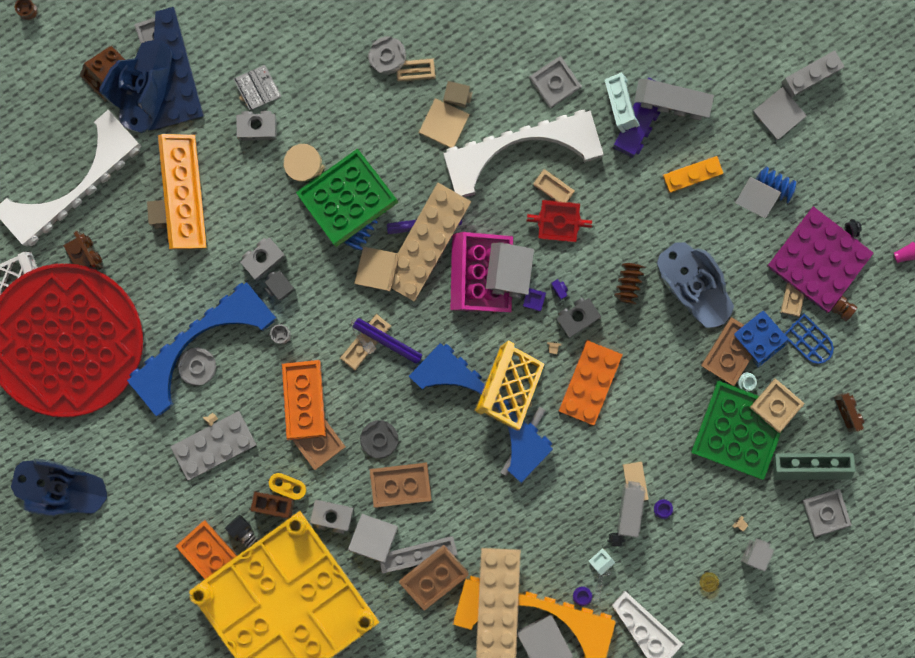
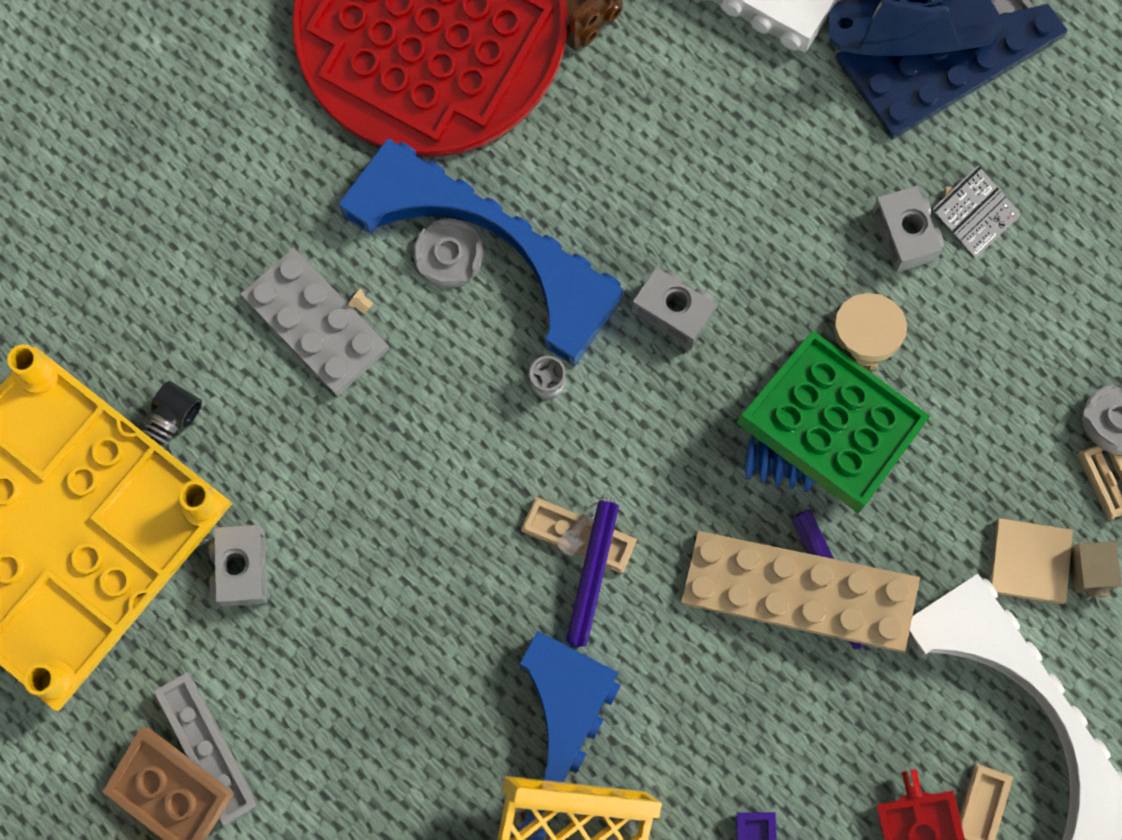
camera: 75 degrees right, 10 degrees down
dark blue piece [11,459,107,516] -> none
dark tan brick [147,200,167,229] -> none
light orange plate [158,134,207,249] -> none
orange plate [176,520,237,579] -> none
reddish brown brick [250,491,295,519] -> none
dark grey brick [265,270,296,301] -> none
yellow plate [269,473,307,500] -> none
orange tile [282,360,326,440] -> none
medium nougat plate [292,419,346,470] -> none
light grey tile [348,514,398,564] -> none
tan tile [354,247,399,291] -> none
dark grey tile [360,420,398,458] -> none
medium nougat plate [370,463,431,508] -> none
dark pink slope [450,232,513,312] -> none
light grey brick [486,243,534,298] -> none

